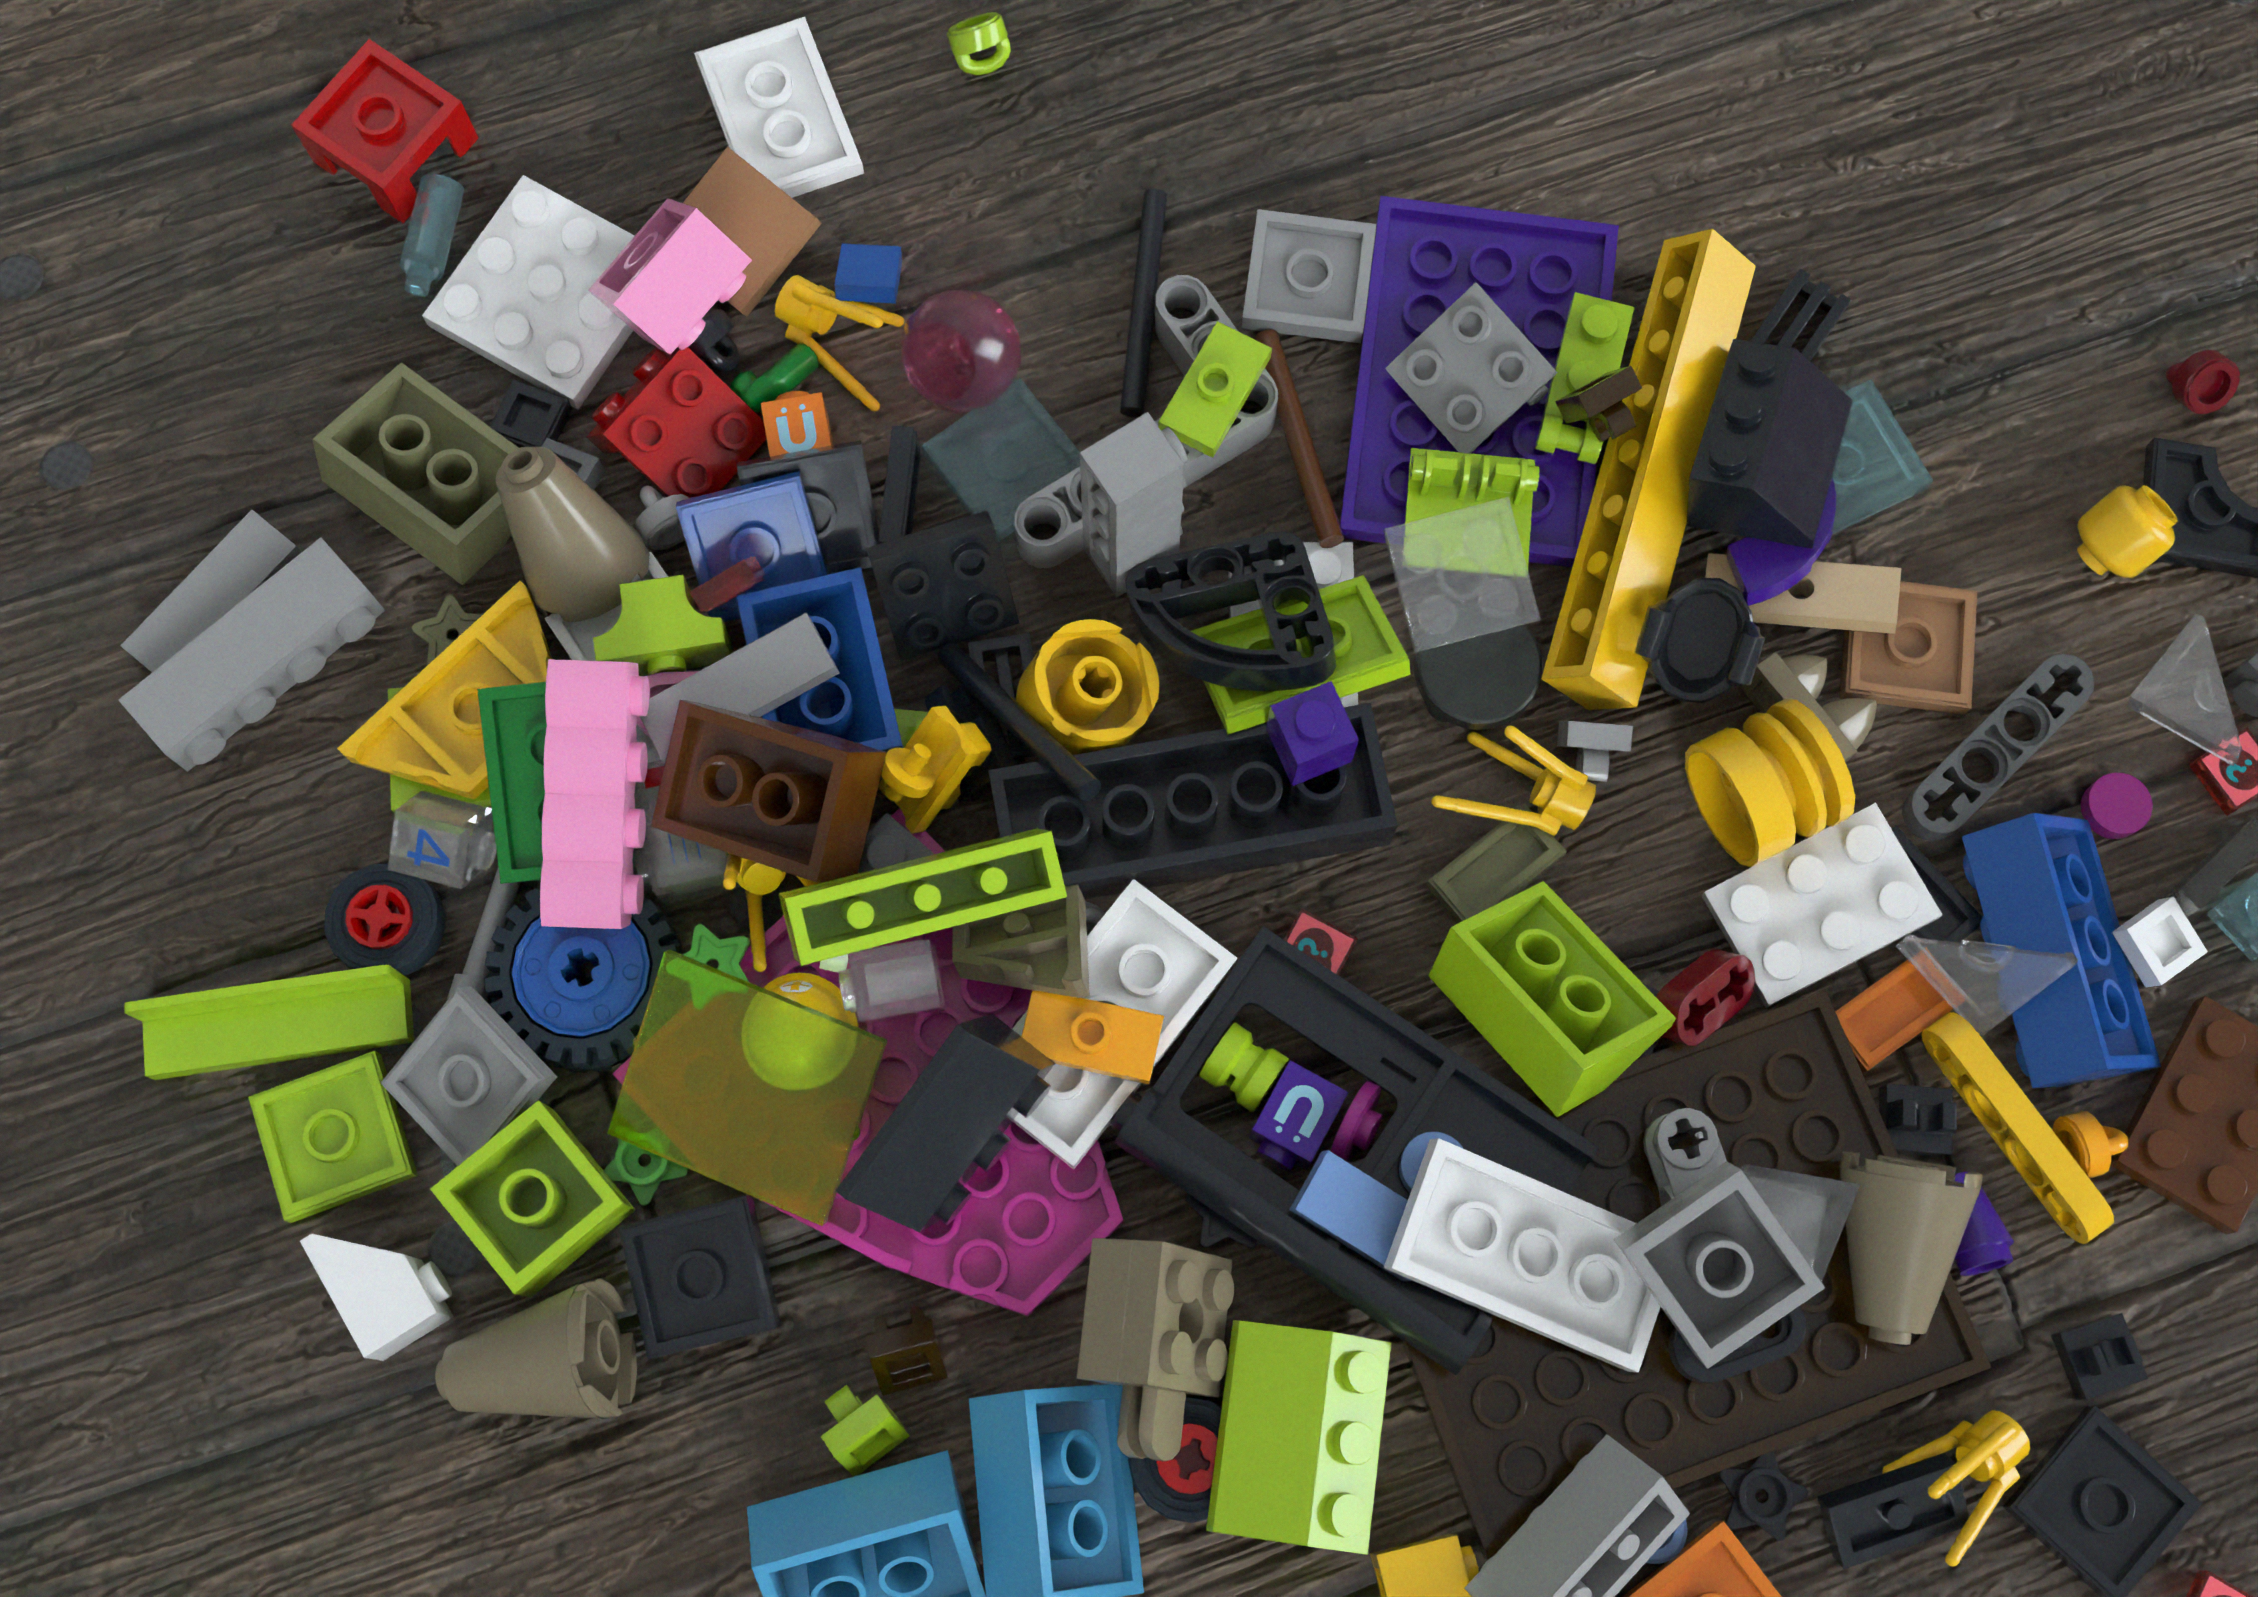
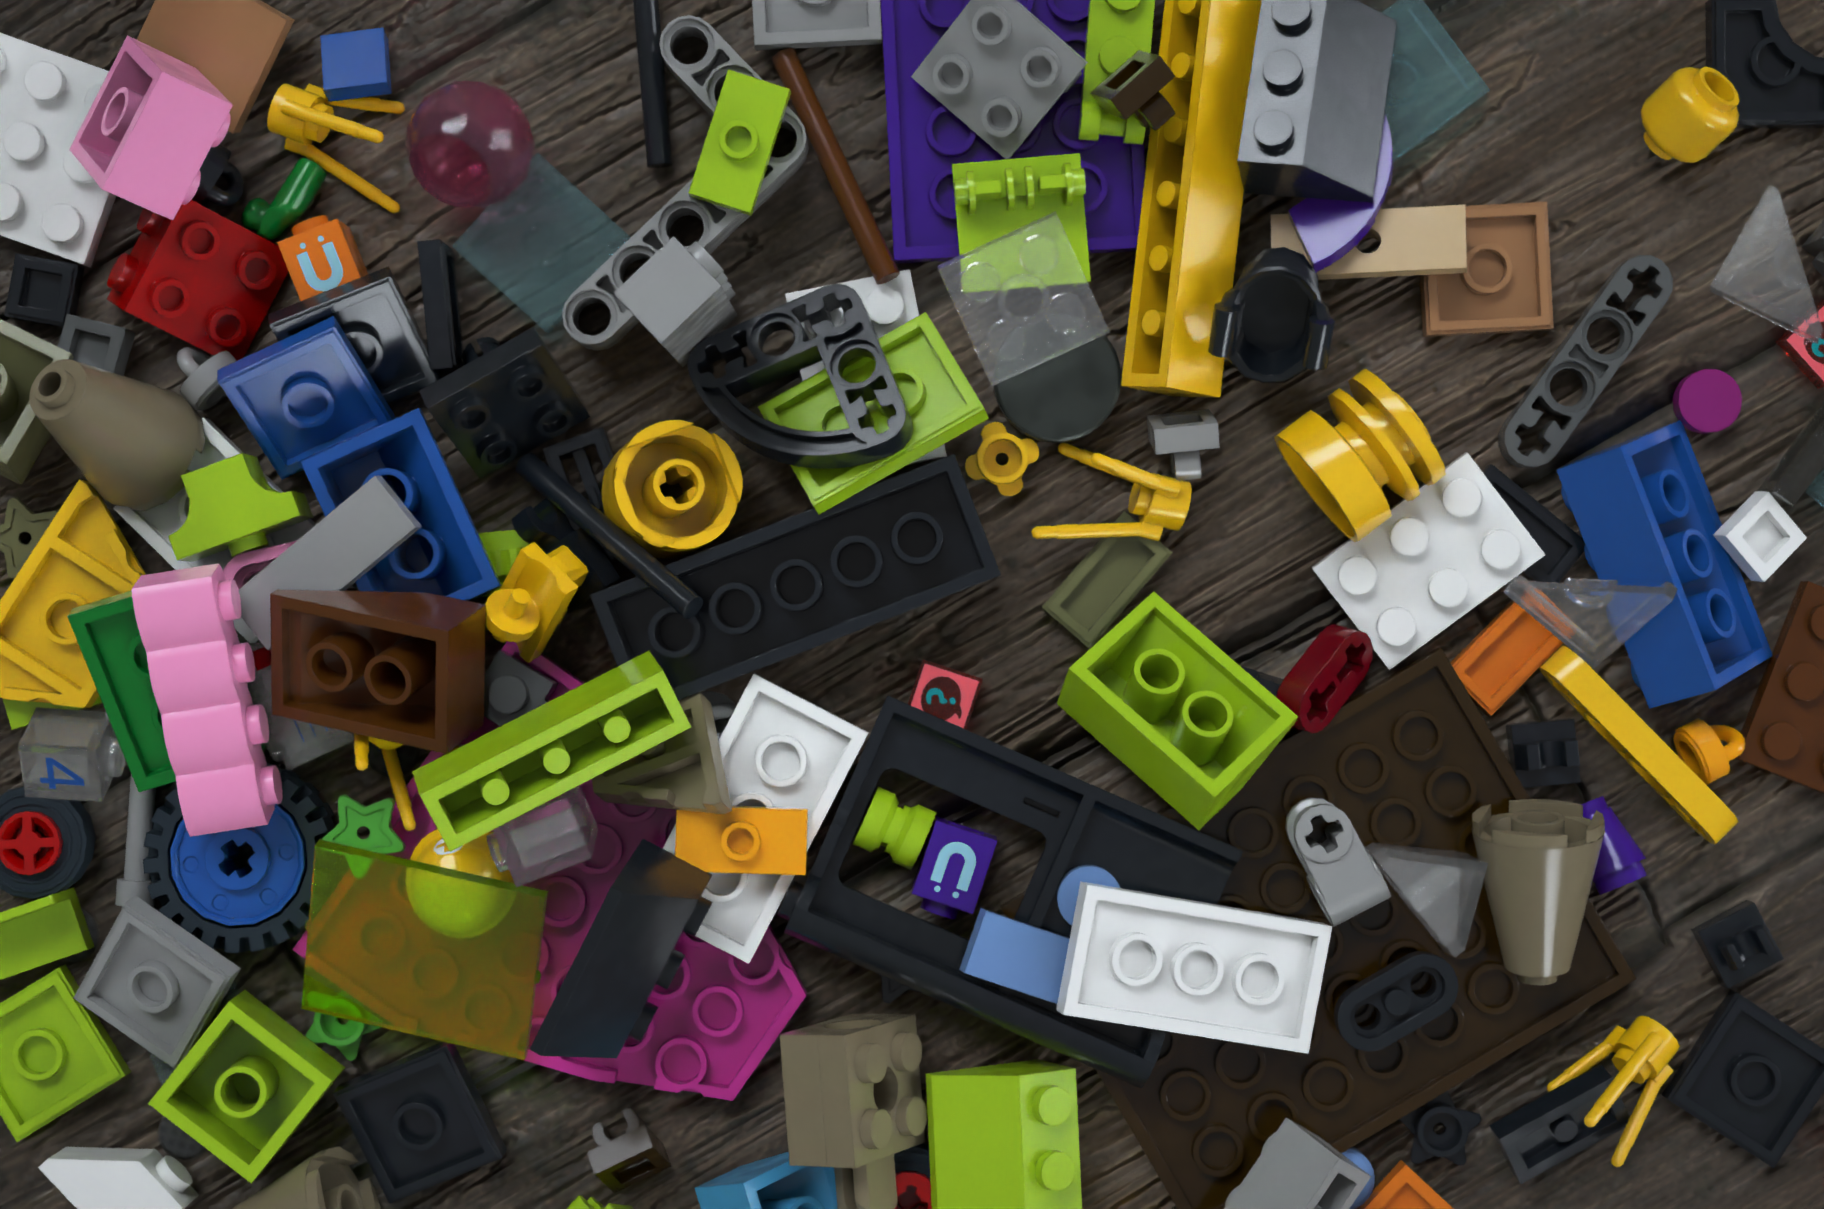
camera: 10 degrees left, 15 degrees up
clear red tile [690,556,766,612] -> none
dark purple brick [1266,681,1359,786] -> none
magenta piece [1331,1081,1383,1162] -> none
light grey brick [1613,1161,1825,1369] -> none
dark tan tile [1740,652,1877,763] -> none
none -> yellow plate [965,422,1039,496]

